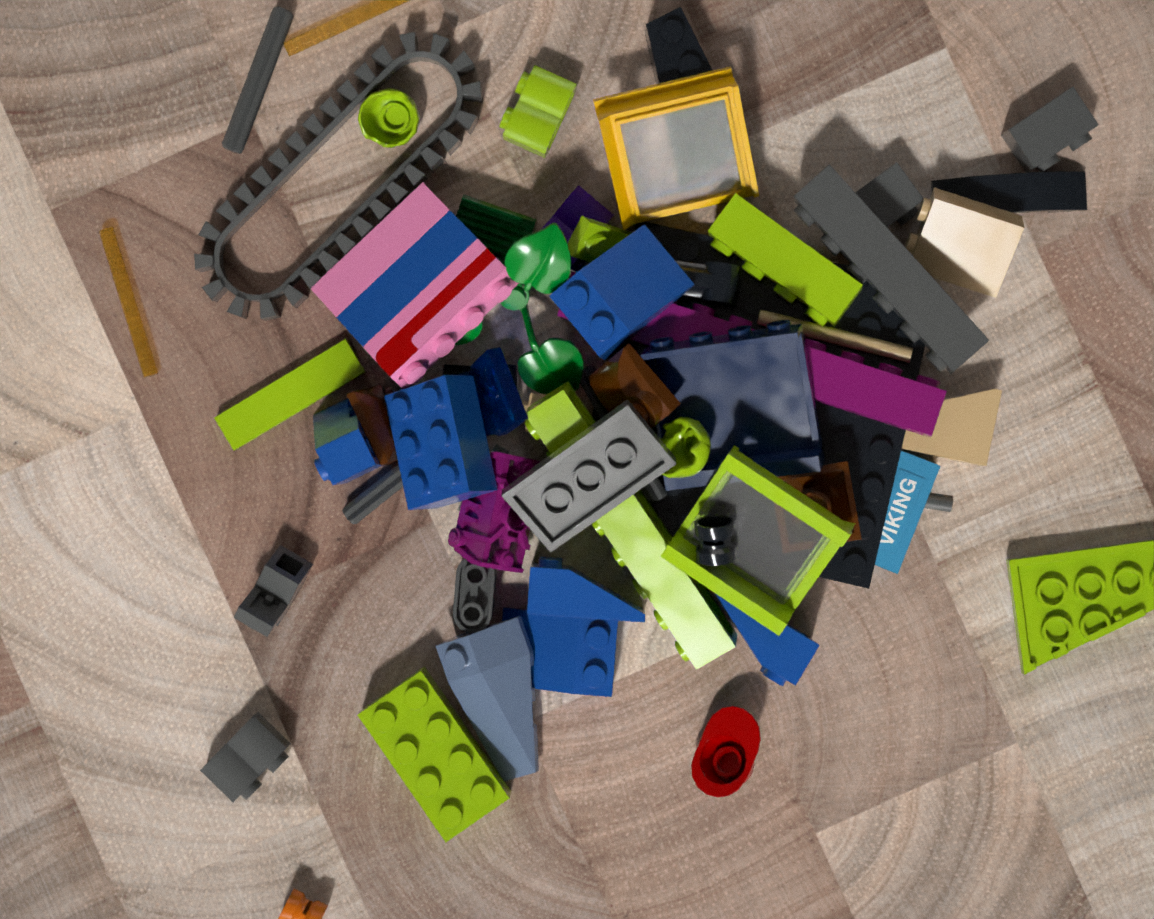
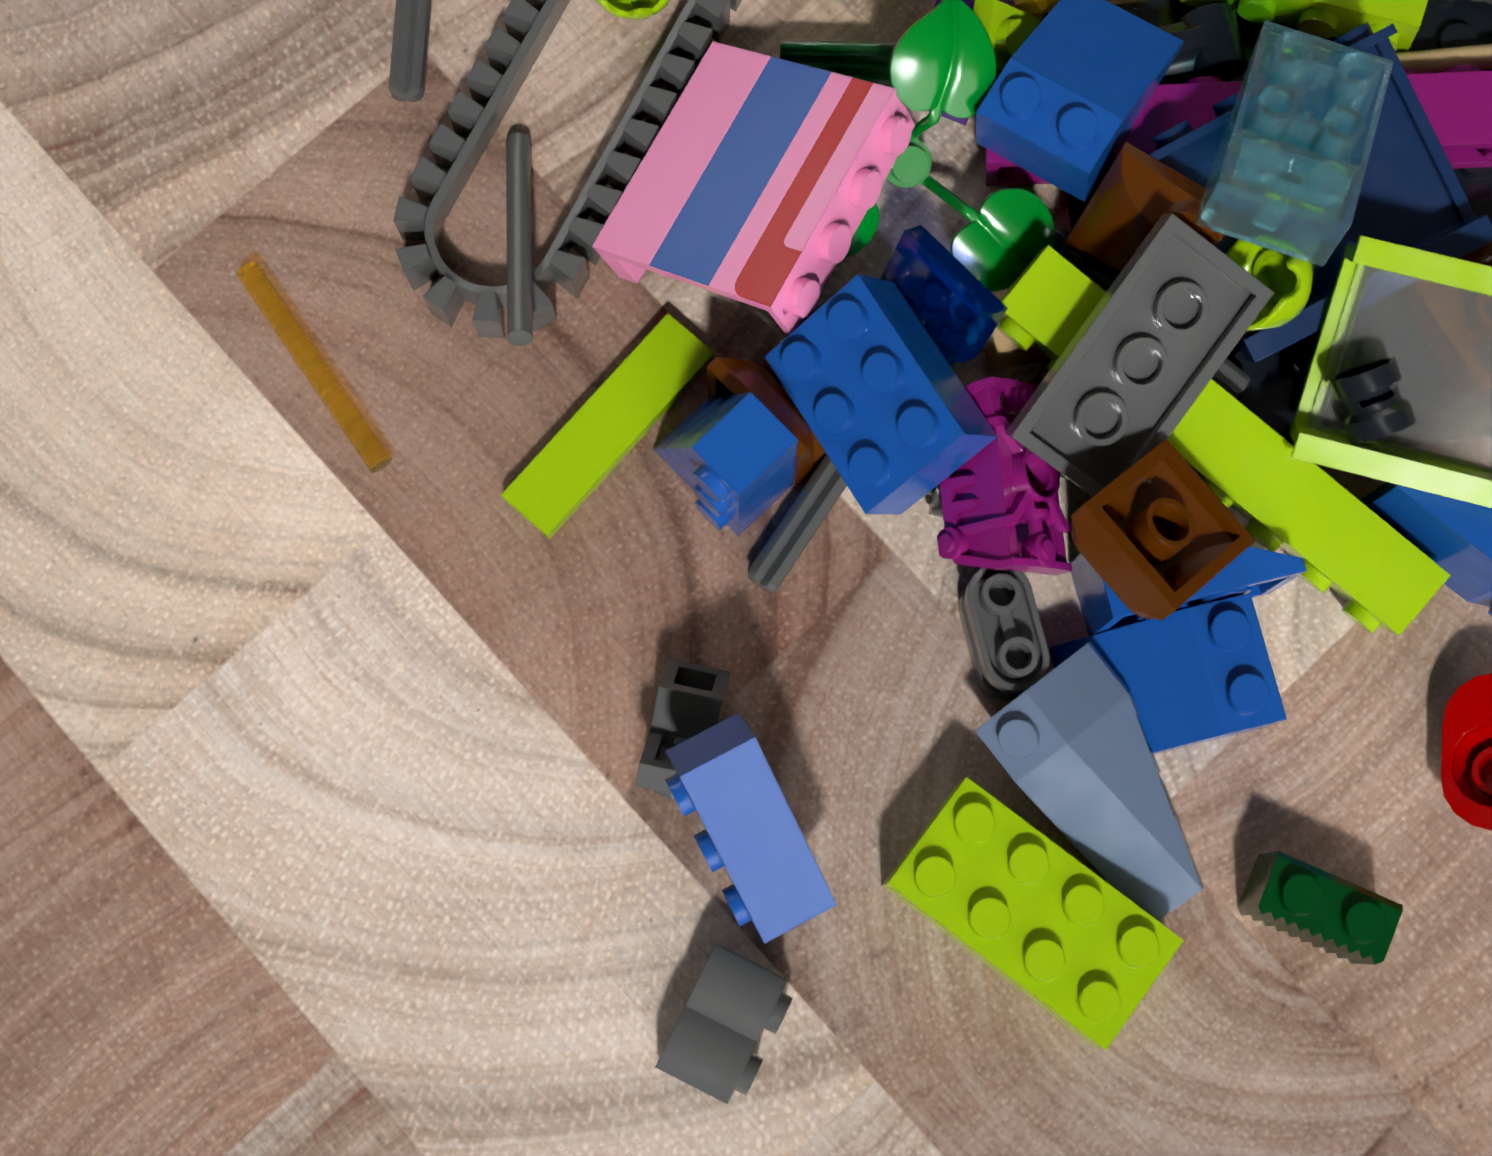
camera: 20 degrees left, 10 degrees down
none -> dark grey bar [506,133,533,346]
none -> wedge [665,713,837,944]
none -> reddish brown slope [1071,439,1256,621]
none -> clear light blue slope [1195,20,1394,266]
none -> dark green brick [1238,851,1403,965]

